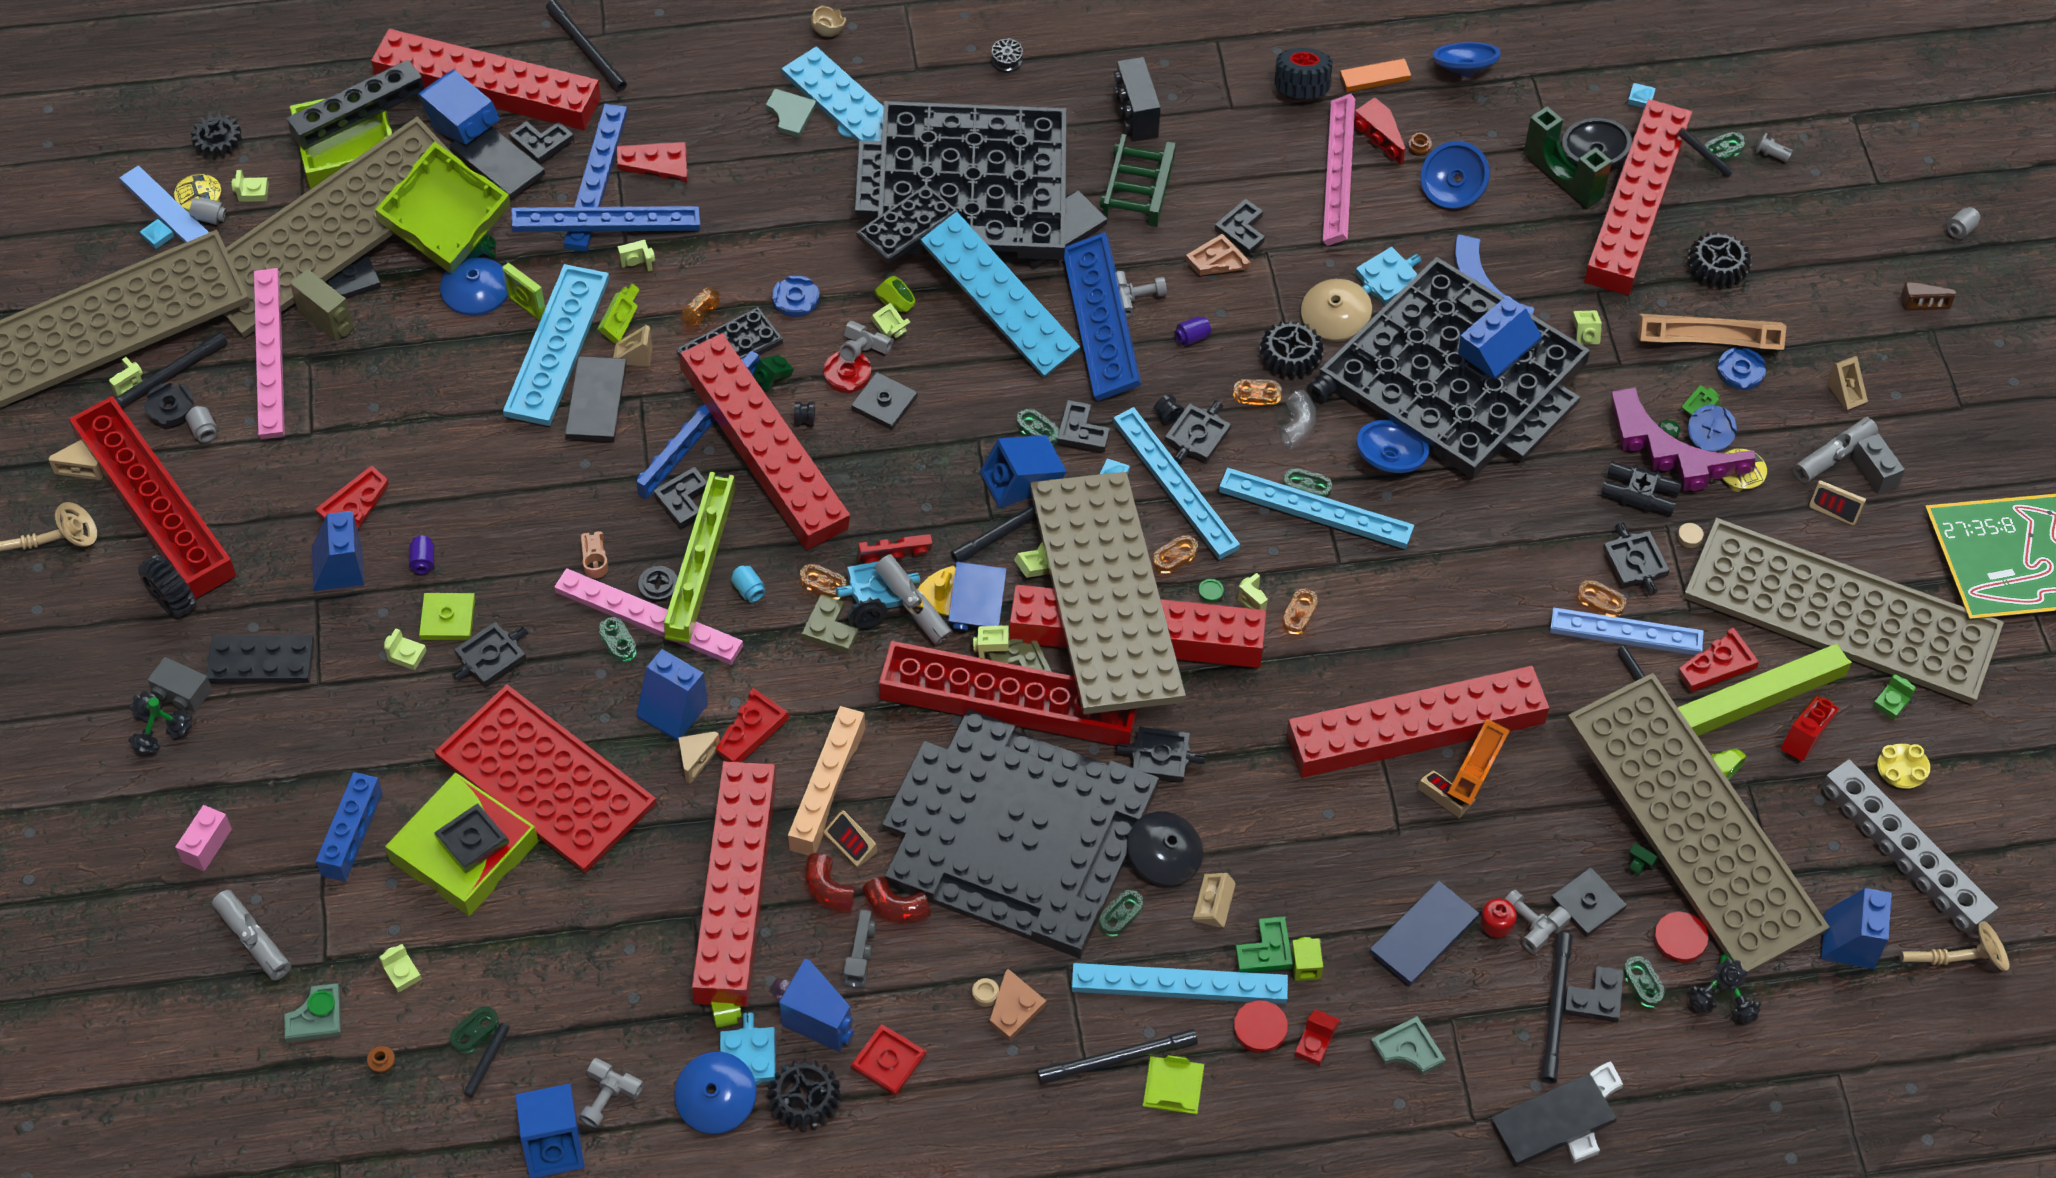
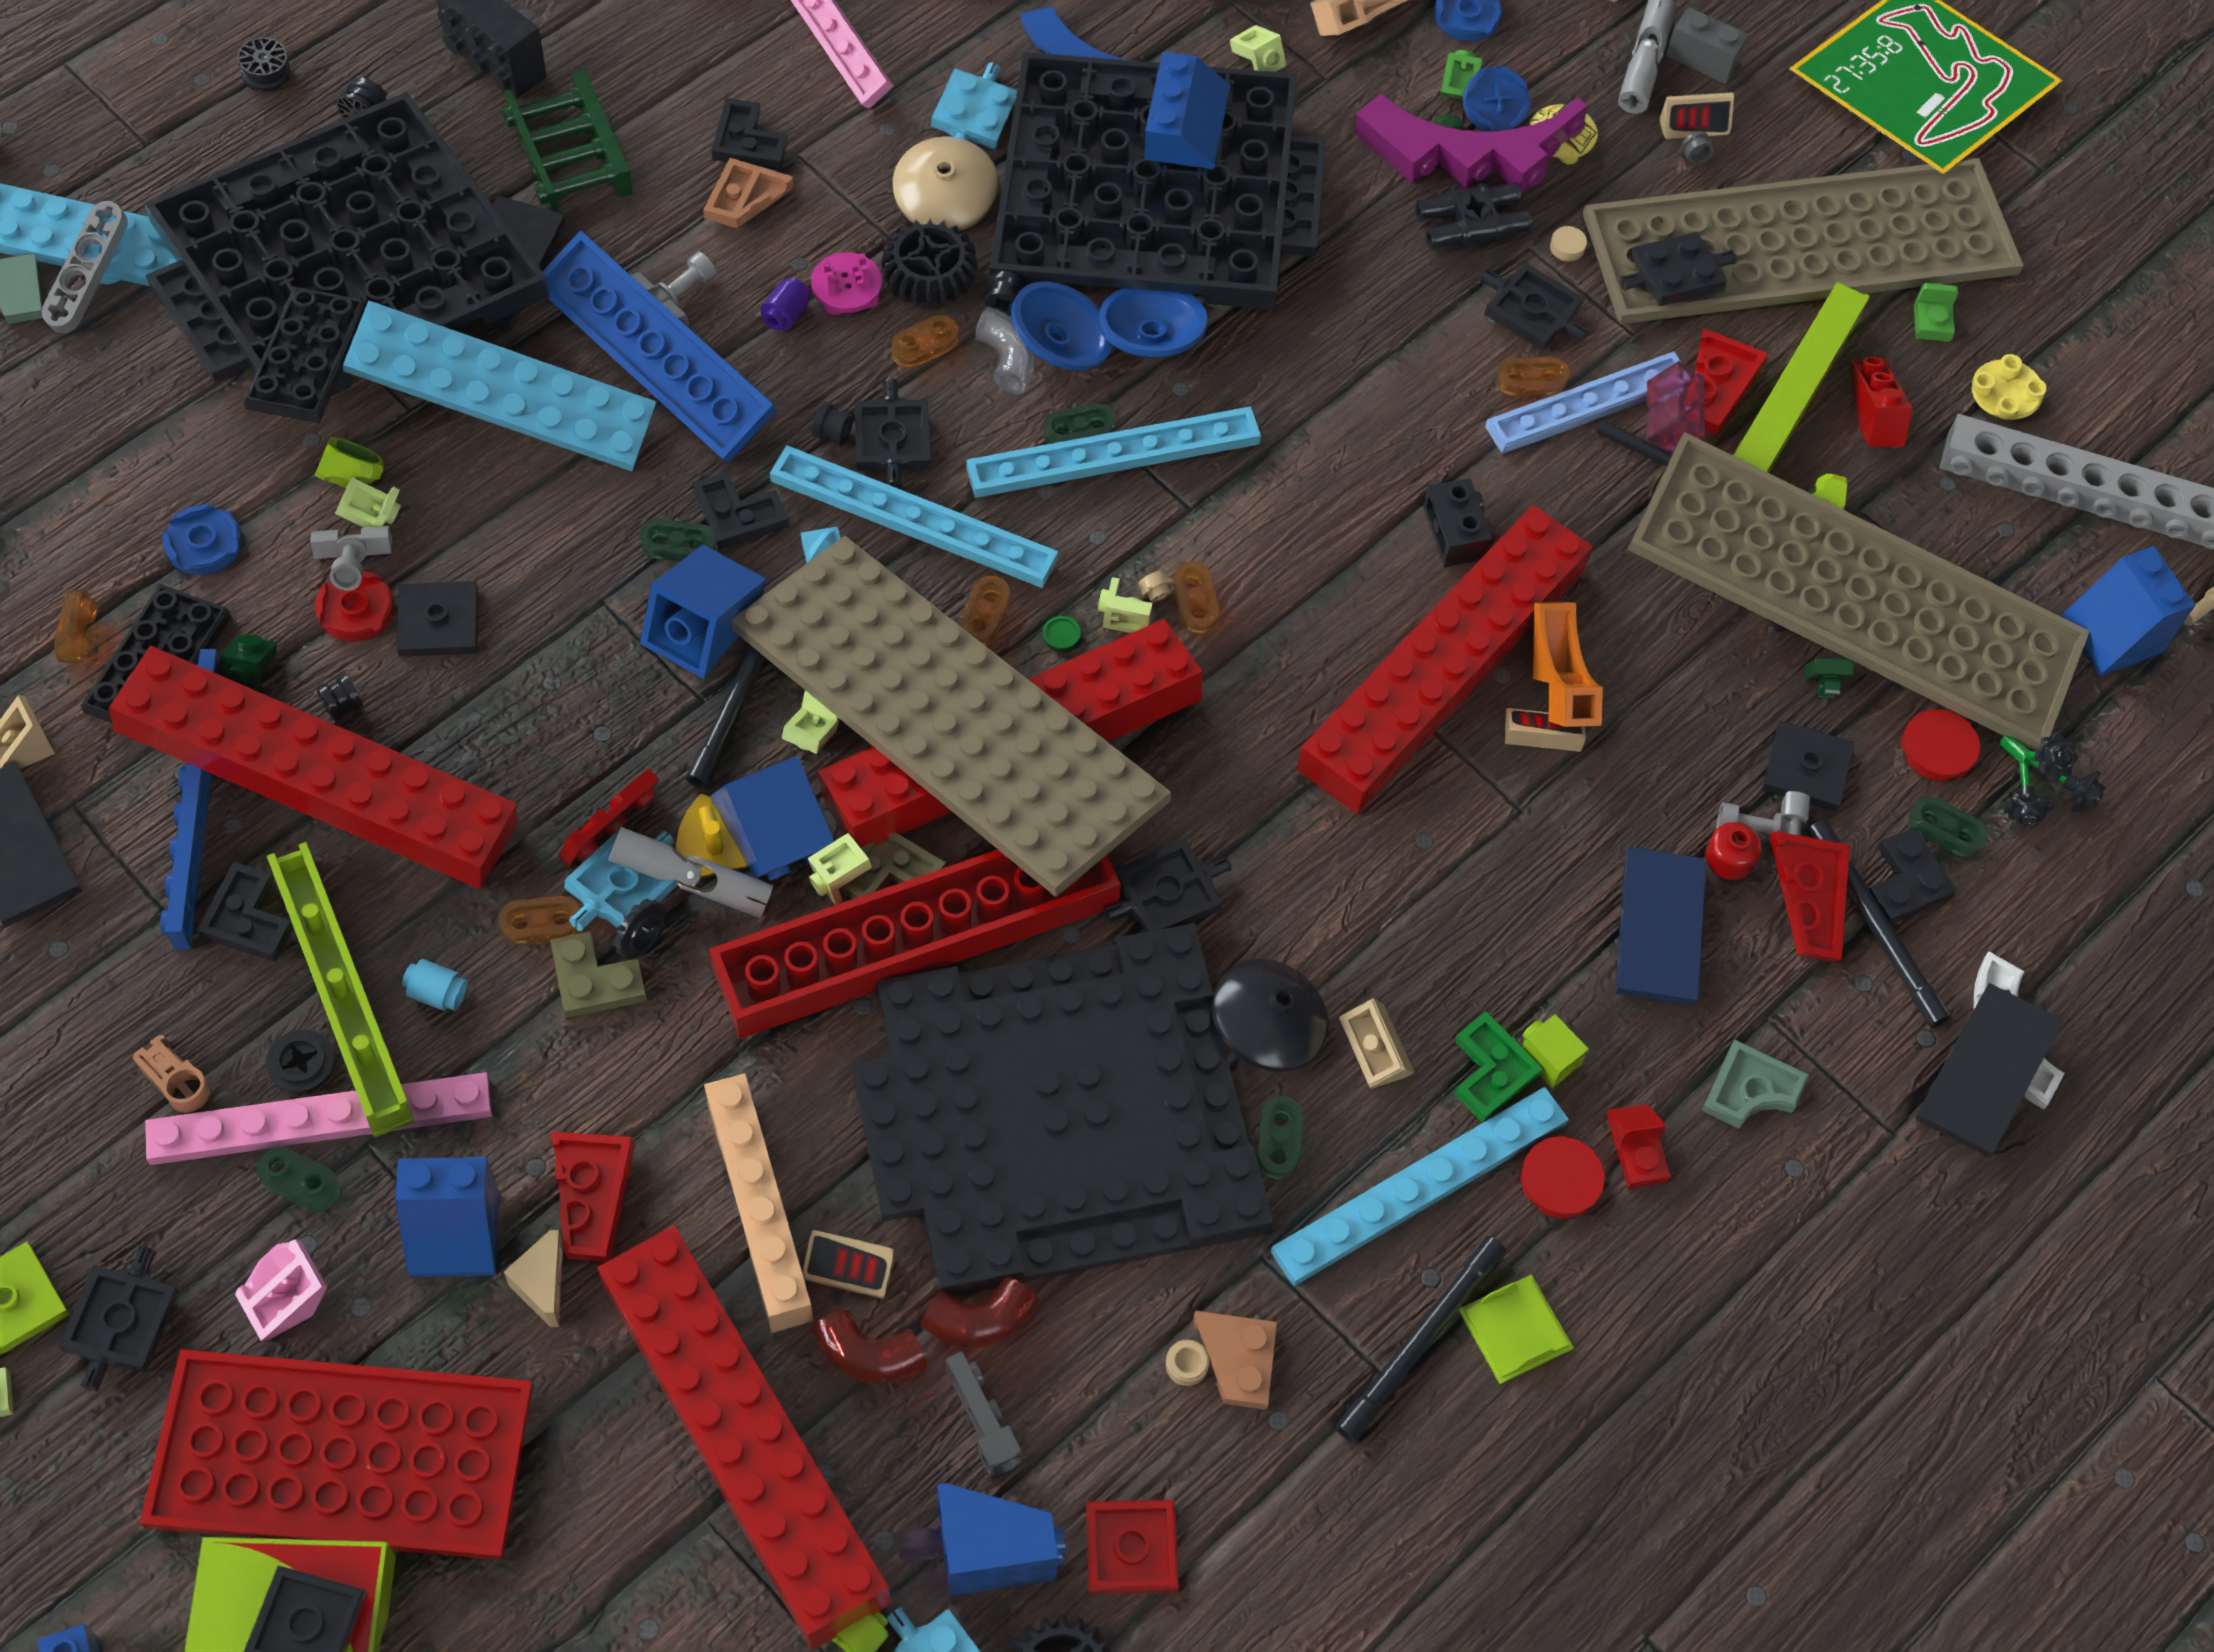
camera: 40 degrees left, 5 degrees up
none -> light grey beam [42,201,128,334]
none -> bright pink slope [235,1240,327,1342]
none -> black wheel [336,77,388,118]
none -> dark pink plate [811,252,882,315]
none -> blue dish [1011,282,1113,371]
none -> tan plate [1137,570,1174,603]
none -> black brick [1423,478,1495,567]
none -> black plate [1620,232,1736,306]
none -> clear pink piece [1647,361,1705,453]
none -> dark grey plate [1680,132,1714,165]
none -> red wing [1770,831,1850,963]

